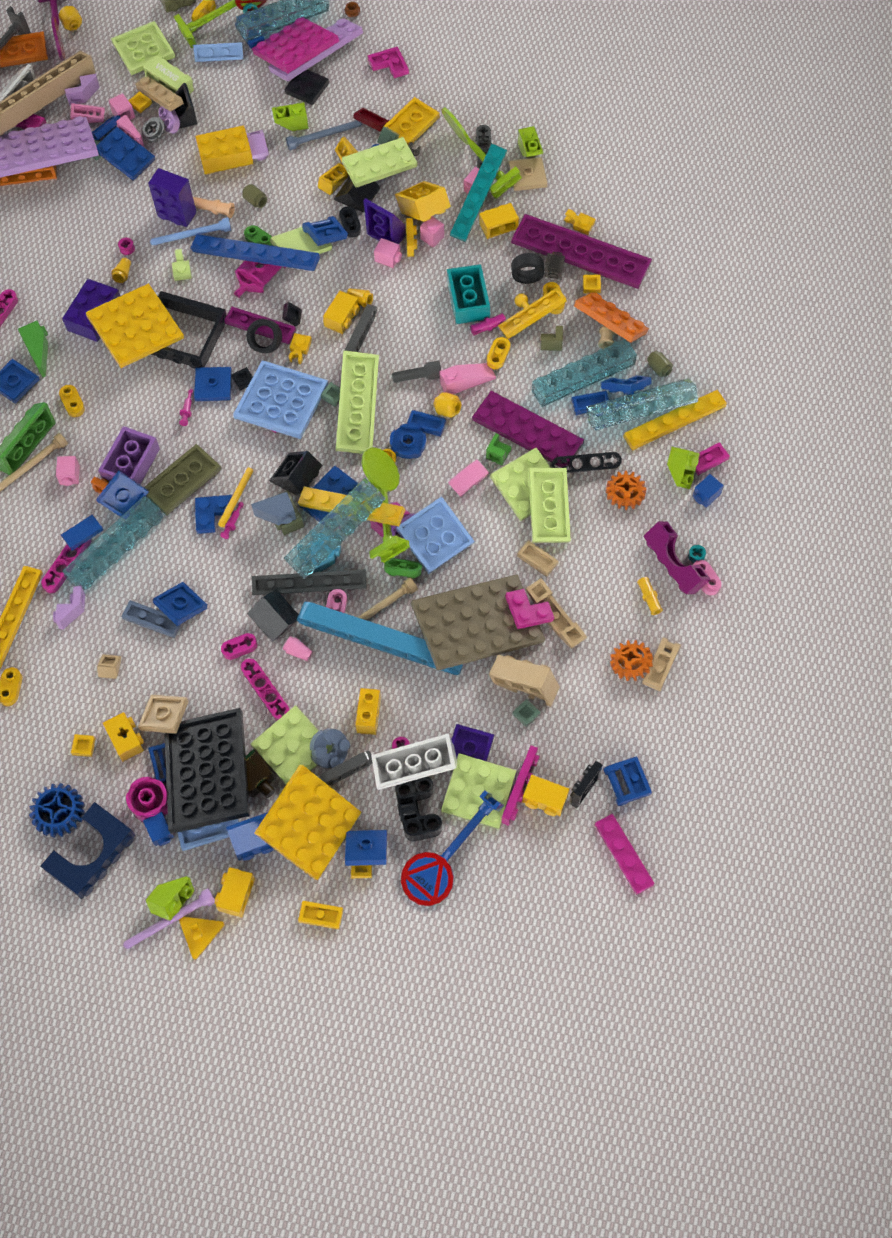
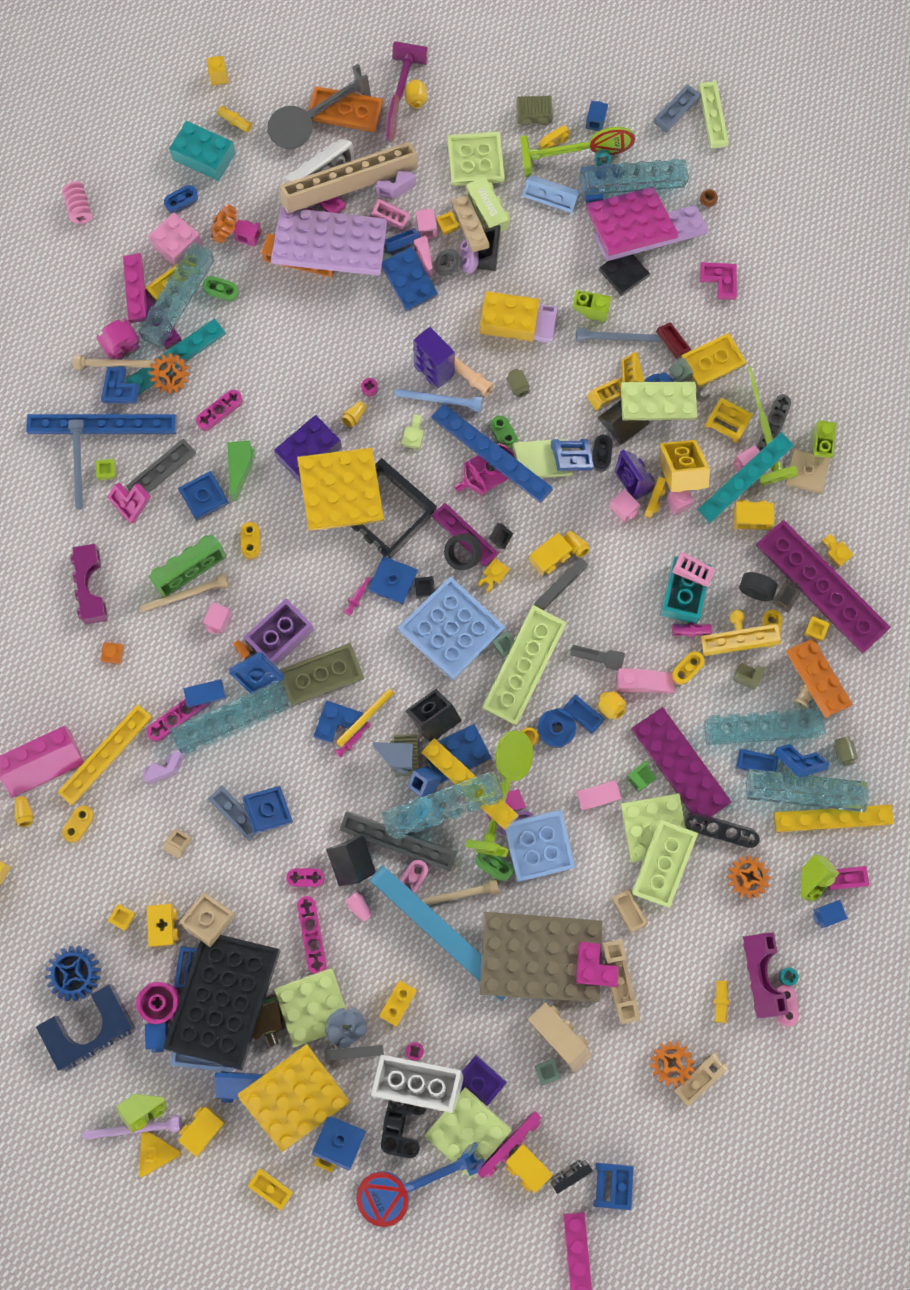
camera: 20 degrees right, 10 degrees up
none -> blue brick [407,766,442,797]
none -> bright pink slope [672,552,715,587]
none -> yellow plate [705,397,754,444]

